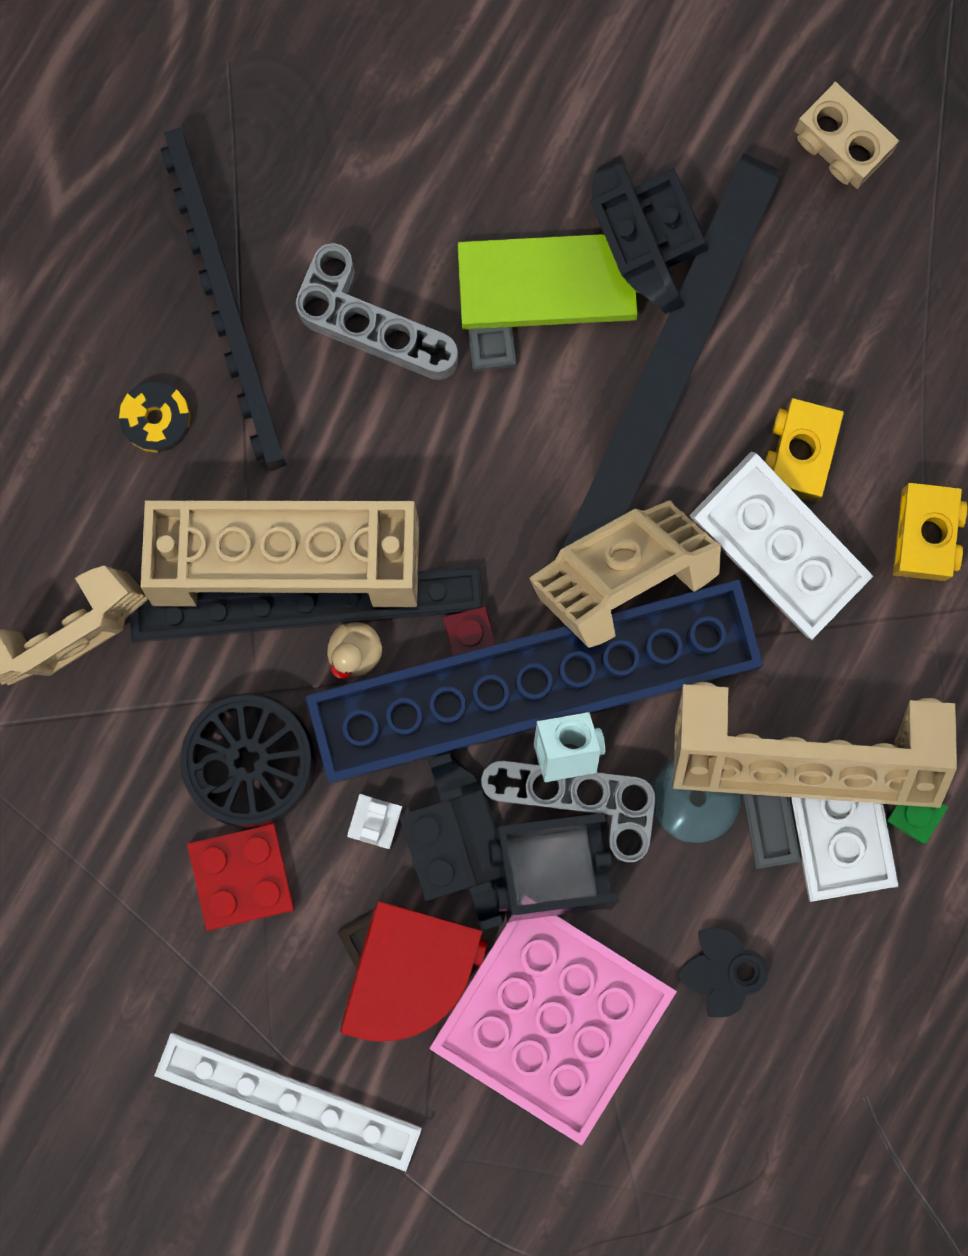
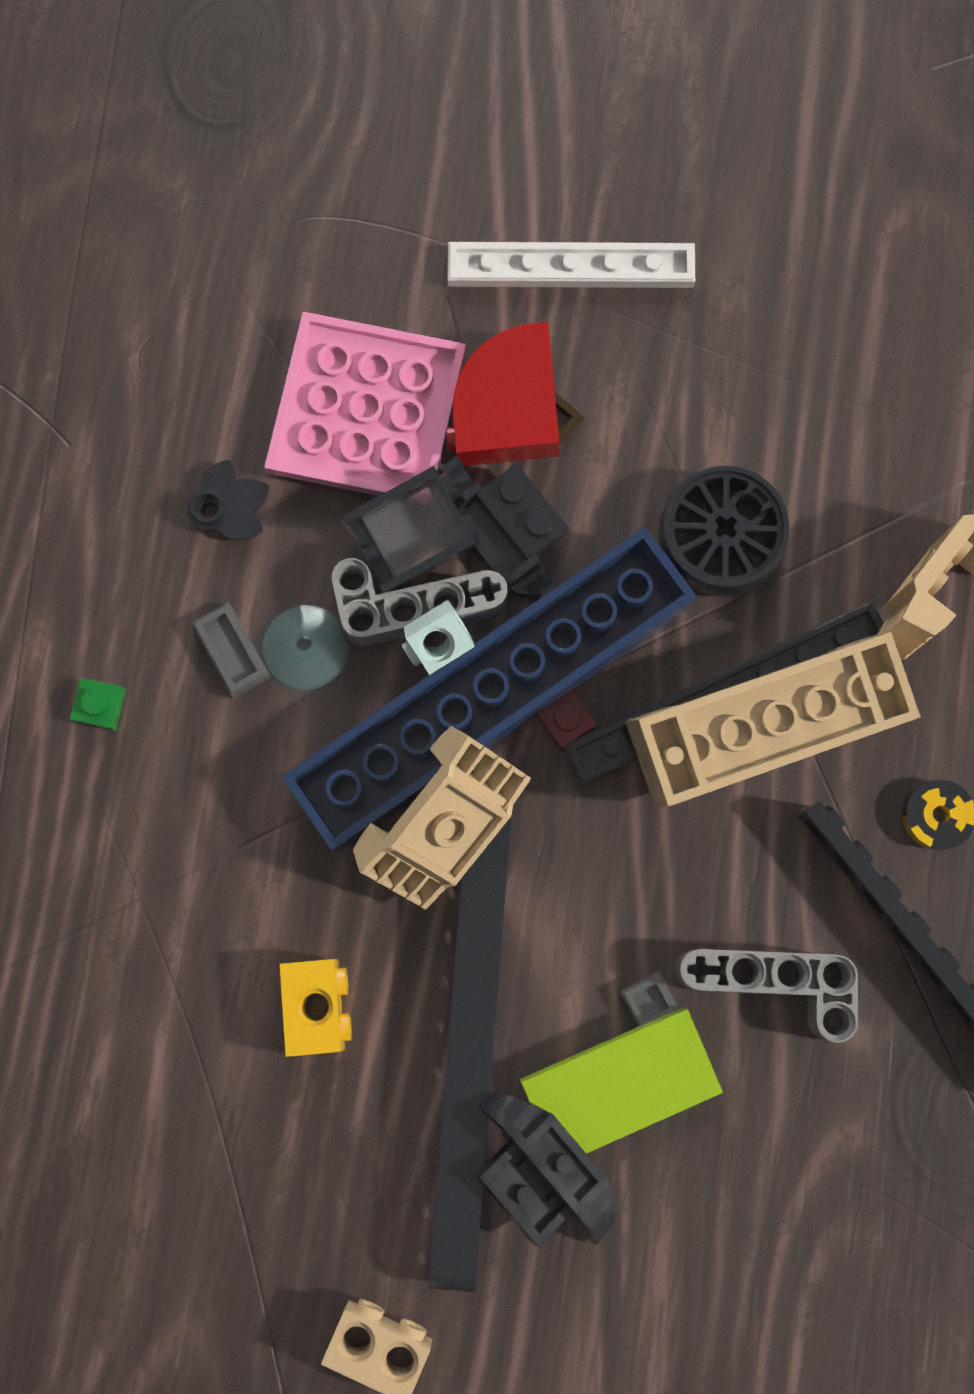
camera: 160 degrees right, 5 degrees down
red plate [187,824,295,931] -> none
tan animal [327,622,382,679] -> none
white tile [347,794,403,849] -> none
tan plate [673,682,957,808] -> none
white plate [689,452,873,639] -> none
white tile [790,797,898,902] -> none
yellow brick [893,483,967,581] -> none

